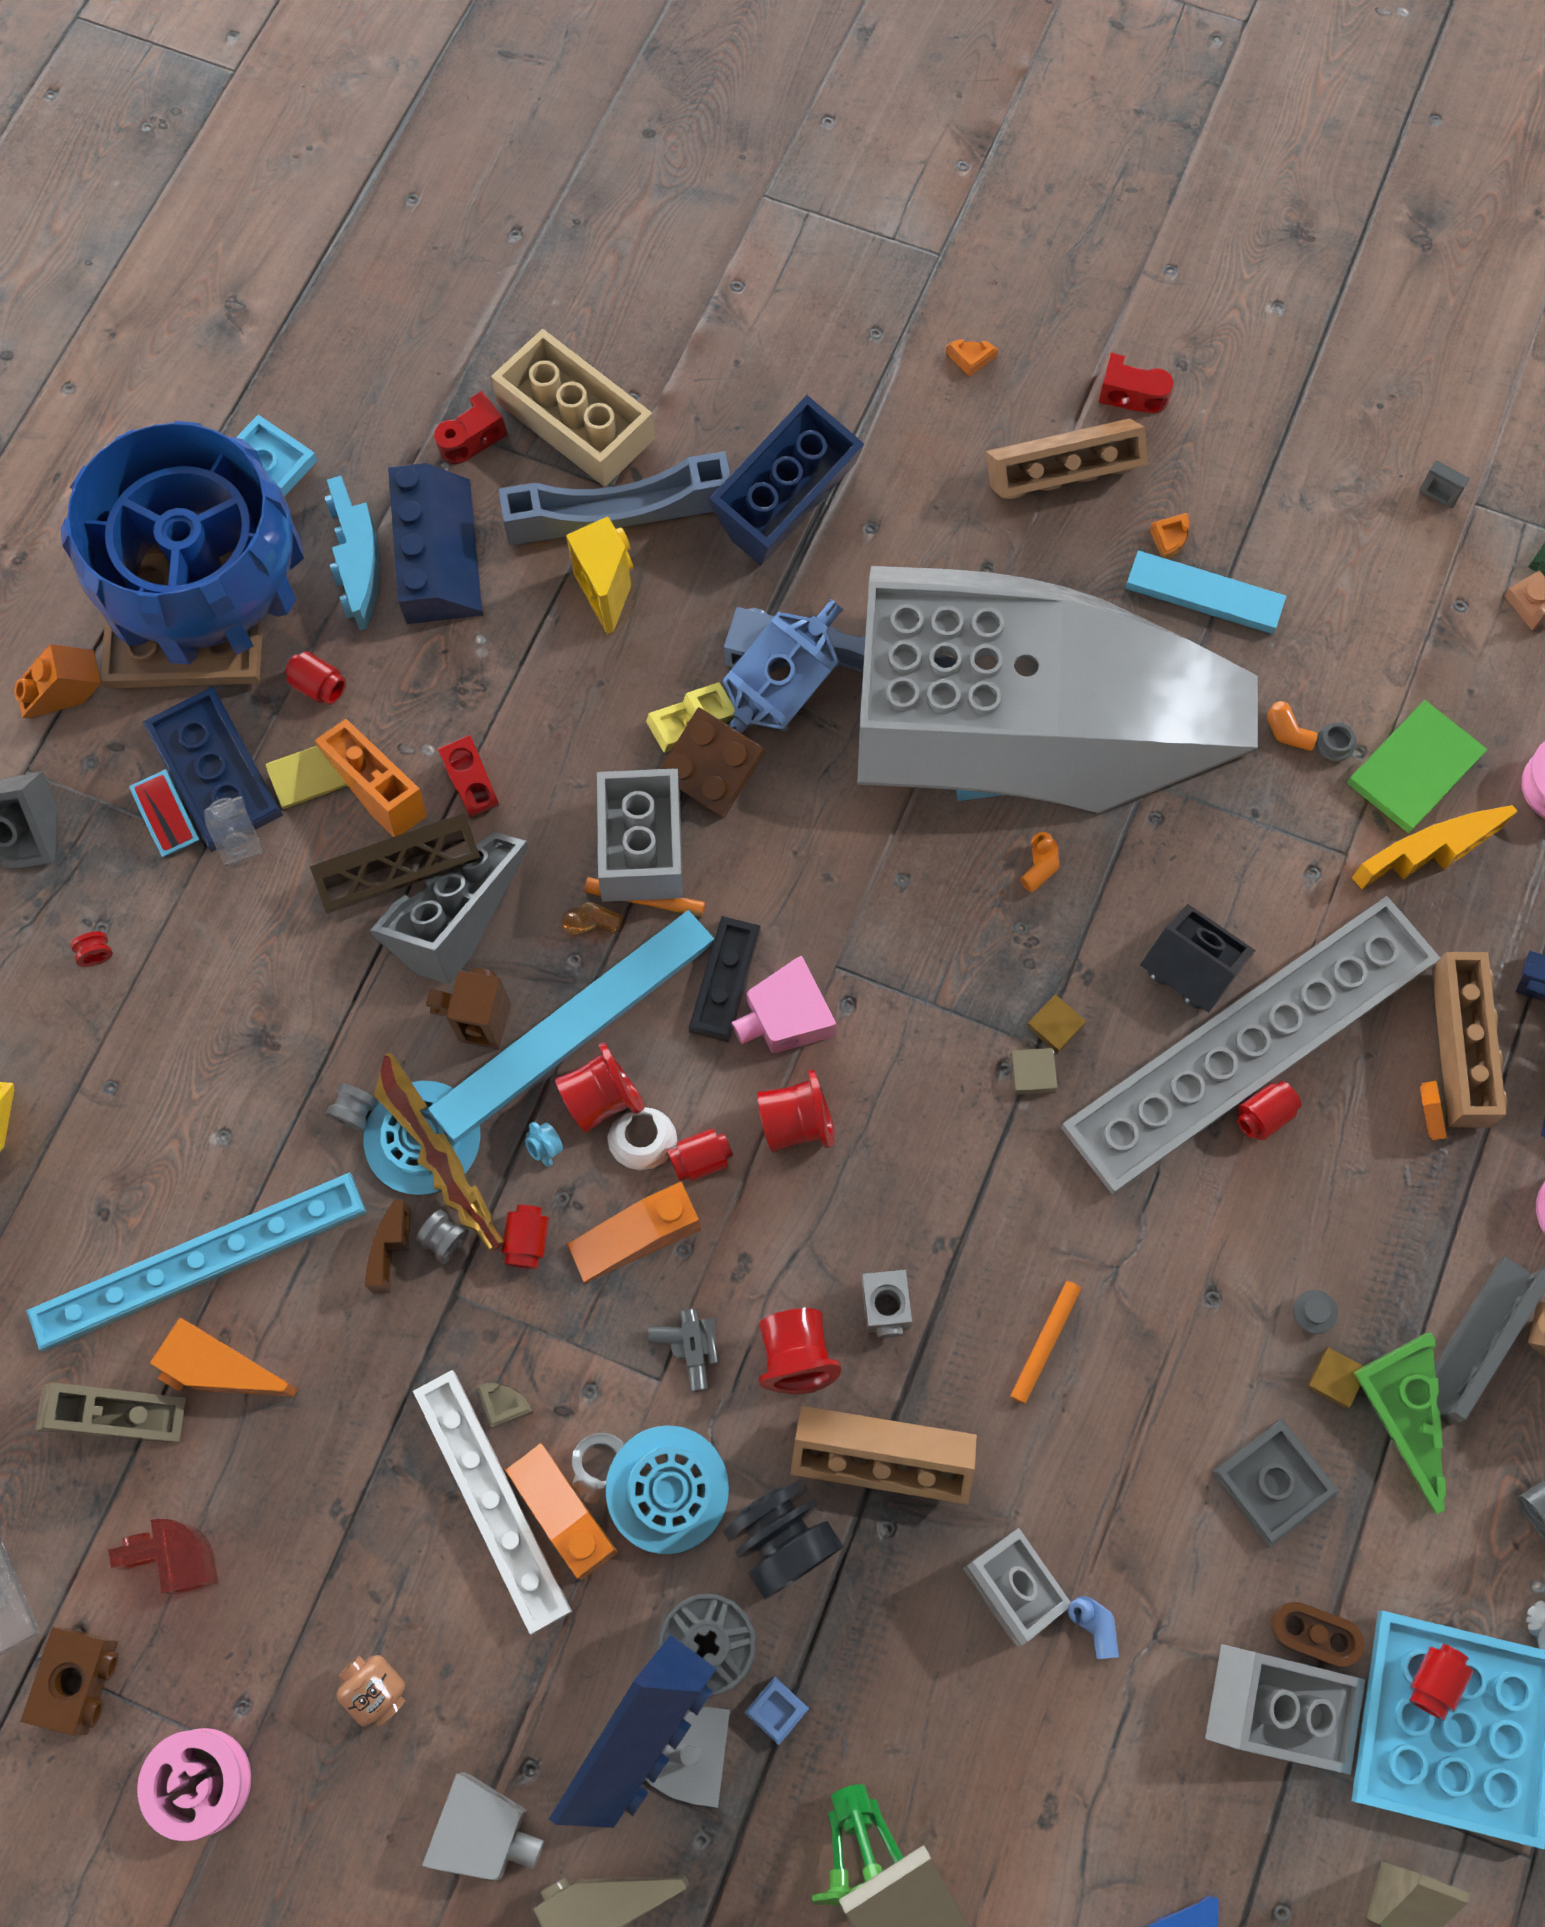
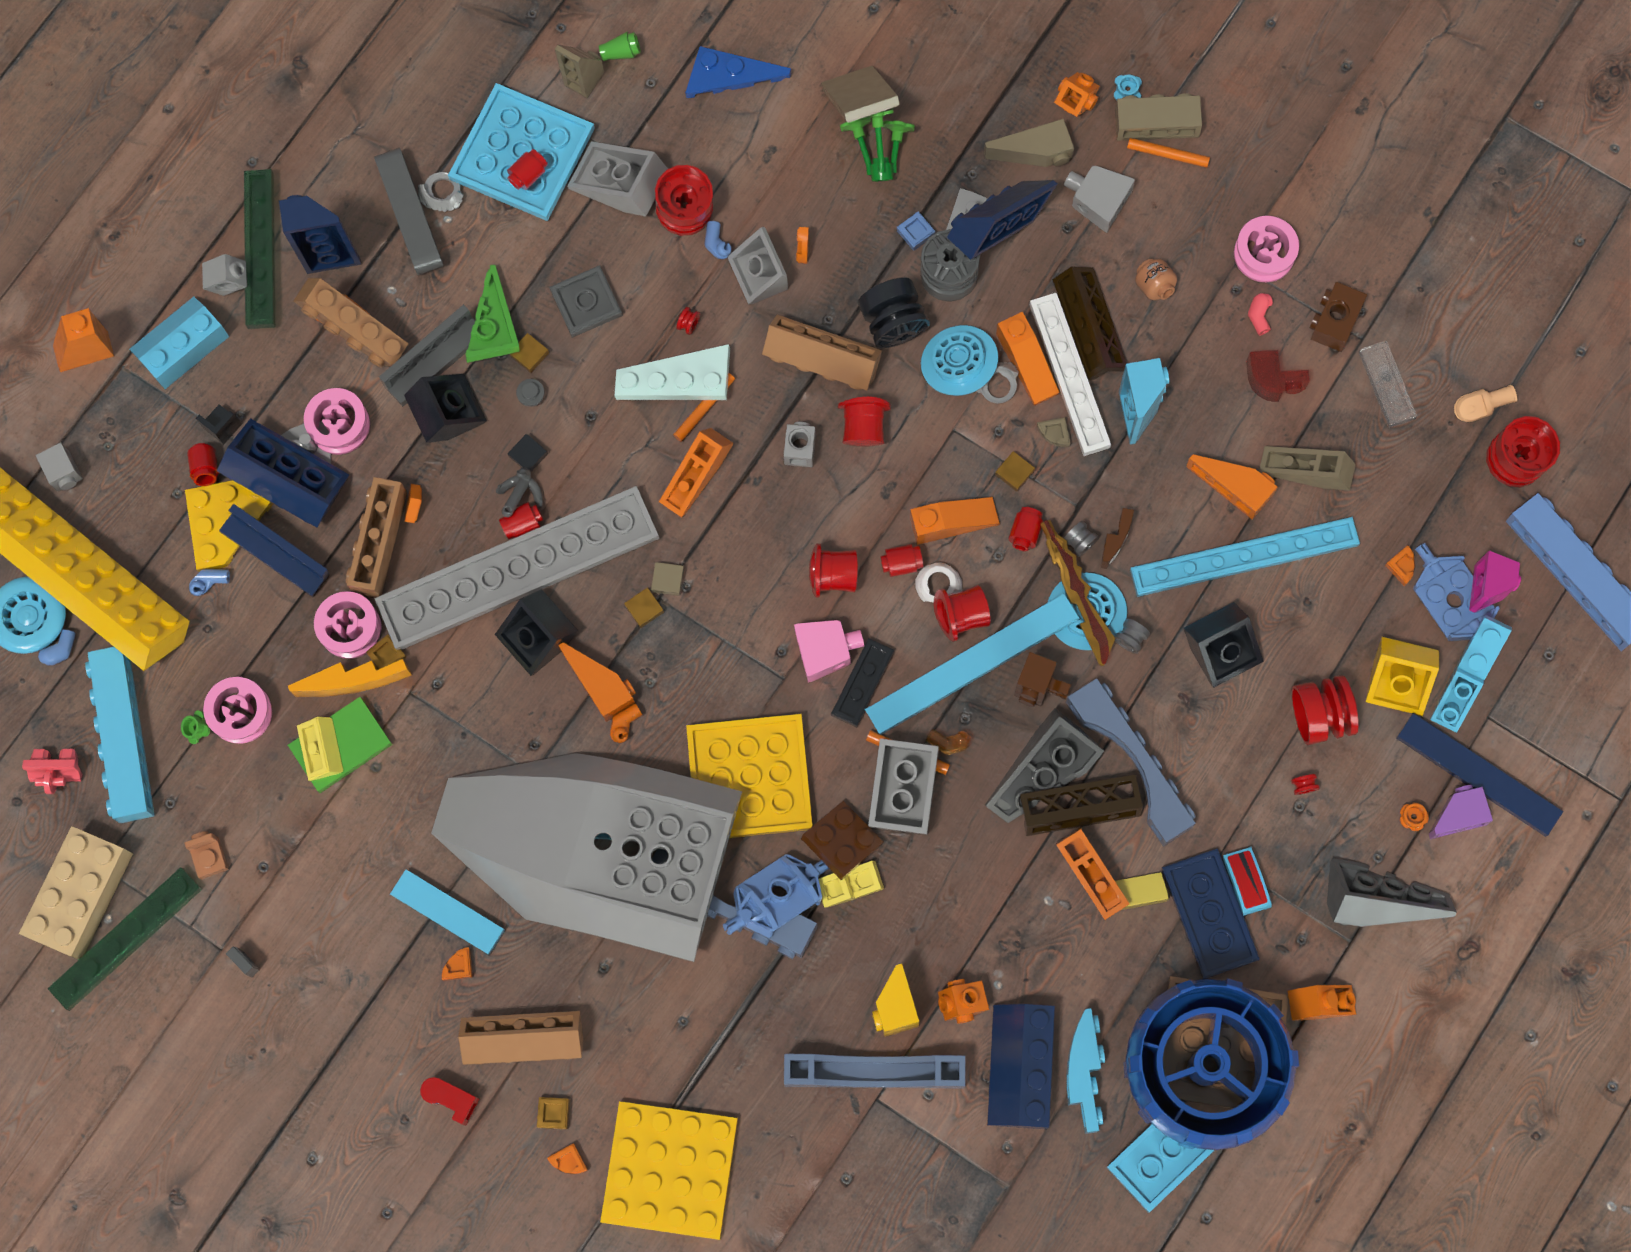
camera: 165 degrees left, 5 degrees up
clear bracket [204,796,263,866] -> none
red brick [285,651,346,705] -> none
red leg [434,391,508,464] -> none
red leg [437,735,499,818] -> none
tan brick [491,328,656,487] -> none
medium azure plate [525,1122,563,1167] -> none
dark grey piece [648,1309,719,1392] -> none
dark blue slope [708,395,864,566] -> none
orange arm [1267,701,1318,751] -> none
reddish brown plate [1270,1602,1365,1667] -> none
dark grey plate [1316,723,1357,762] -> none
none -> light yellow slope [297,717,343,781]
none -> bright pink wheel [314,592,382,659]
none -> pearl gold tile [366,634,407,669]
none -> black slope [404,373,487,443]
none -> dark grey piece [496,467,543,517]
none -> black tile [507,434,548,472]
none -> pearl gold tile [537,1097,570,1130]
none -> orange slope [558,643,636,722]
none -> yellow plate [600,1101,738,1240]
none -> light aqua wing [615,344,730,400]
none -> red wheel [655,165,713,236]
none -> orange slope [659,428,734,517]
none -> red bush [676,307,700,335]
none -> yellow plate [686,714,813,838]
none -> orange tile [796,227,809,264]
none -> orange brick [938,979,989,1024]
none -> pearl gold tile [995,451,1035,491]
none -> dark brown fence [1052,266,1127,380]
none -> sand blue arch [1066,678,1196,847]
none -> medium azure slope [1119,358,1169,444]
none -> black slope [1184,602,1264,688]
none -> coral arm [1248,293,1273,336]
none -> red wheel [1292,675,1359,745]

